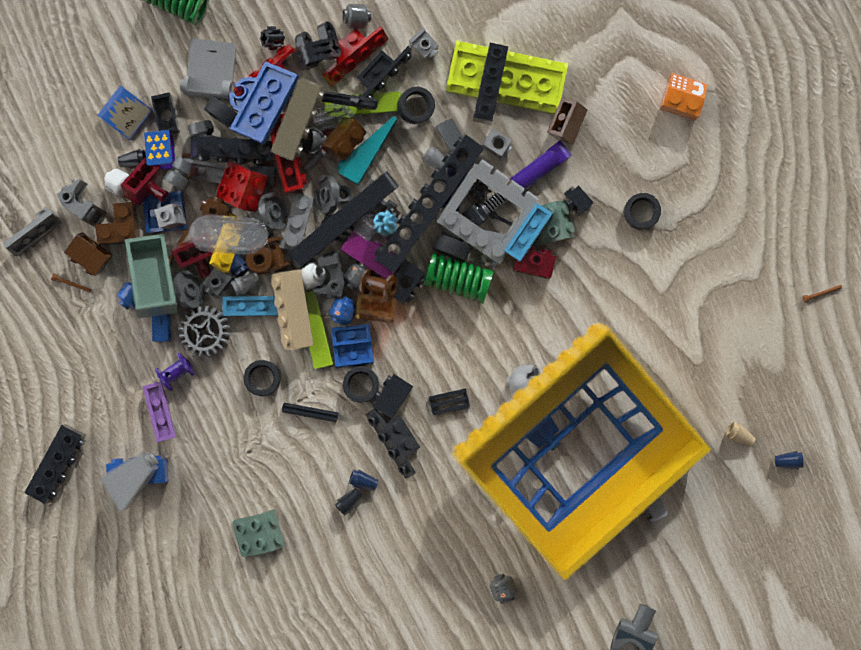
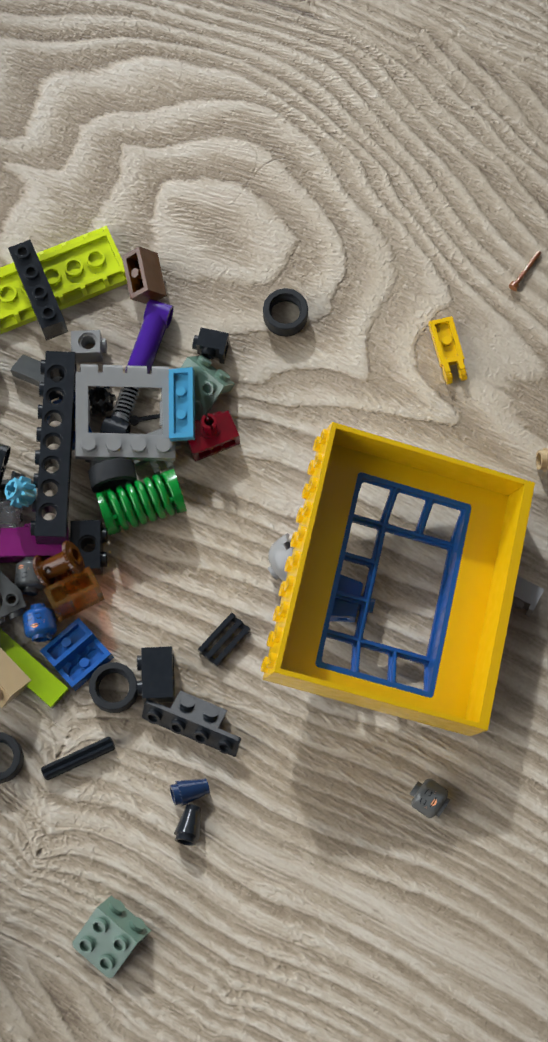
camera: 30 degrees left, 15 degrees down
light grey cone [422,146,448,172] -> none
orange slope [659,73,707,121] -> none
none -> yellow hinge [428,316,467,384]

